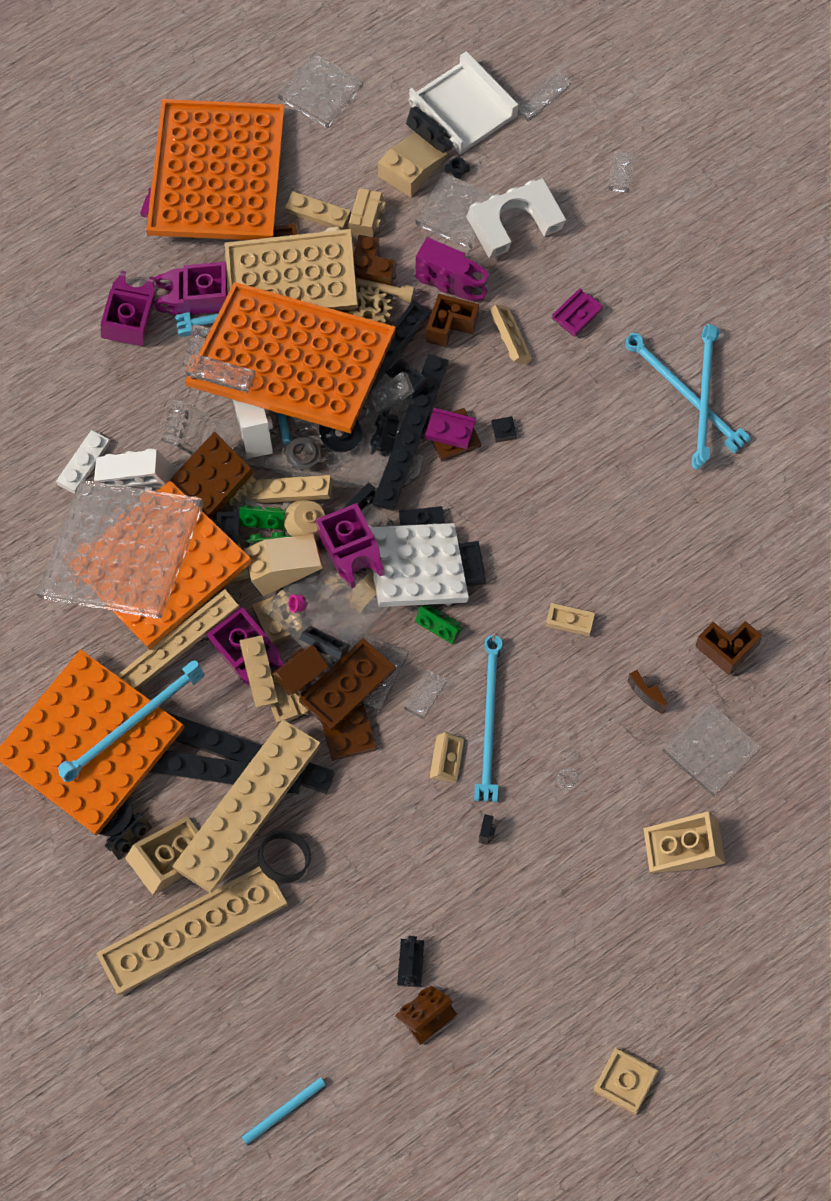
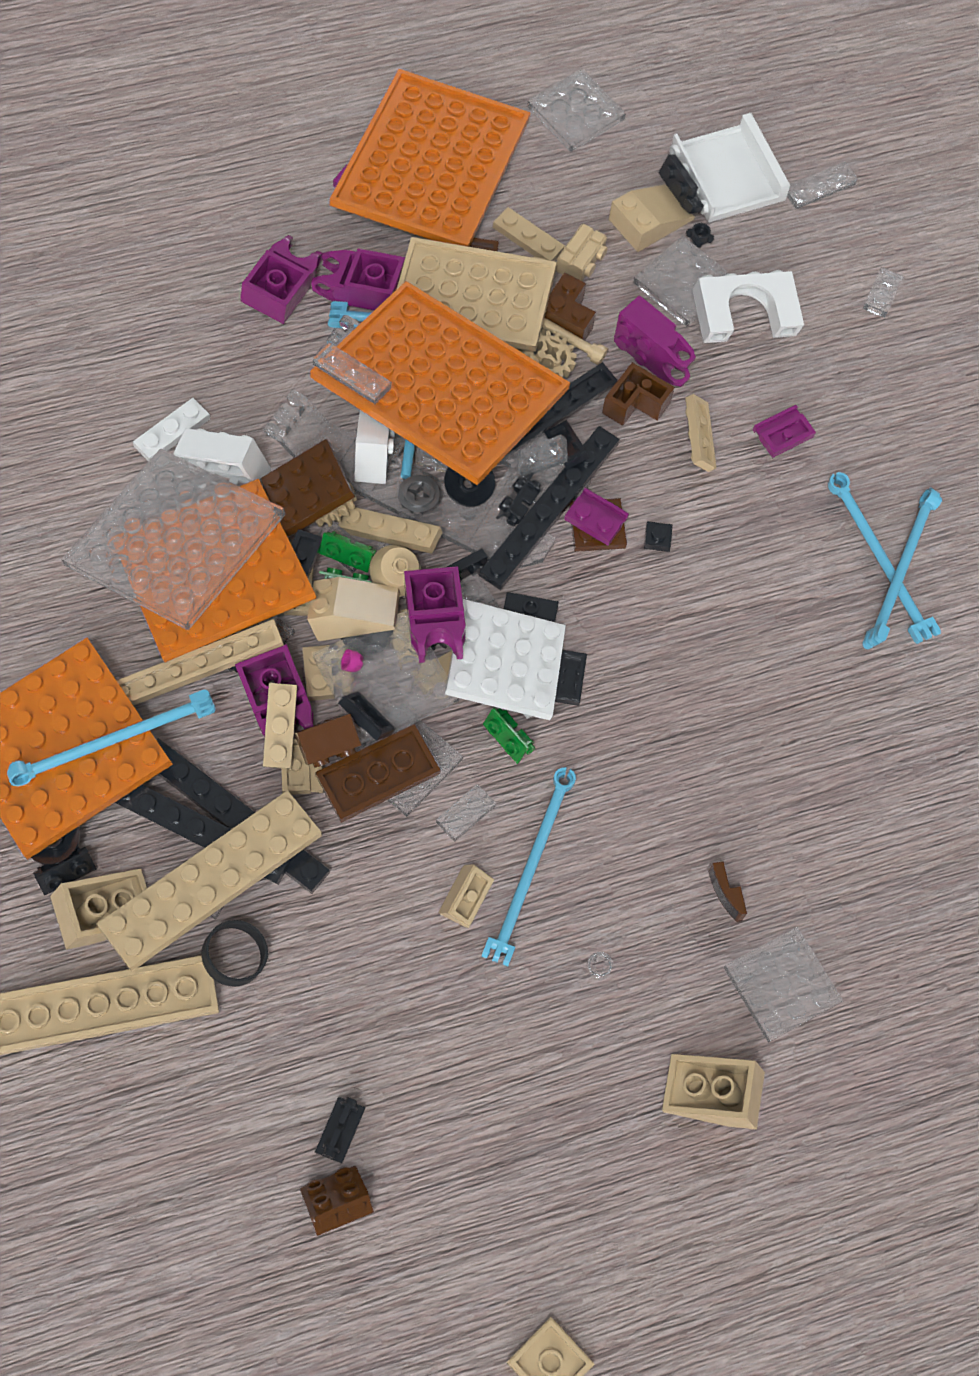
camera: 10 degrees right, 0 degrees up
medium azure bar [241,1078,326,1145] -> none
reddish brown plate [321,706,376,761] -> none
black plate [479,814,497,845] -> none
tan plate [546,603,595,636] -> none
reddish brown brick [695,621,762,676] -> none

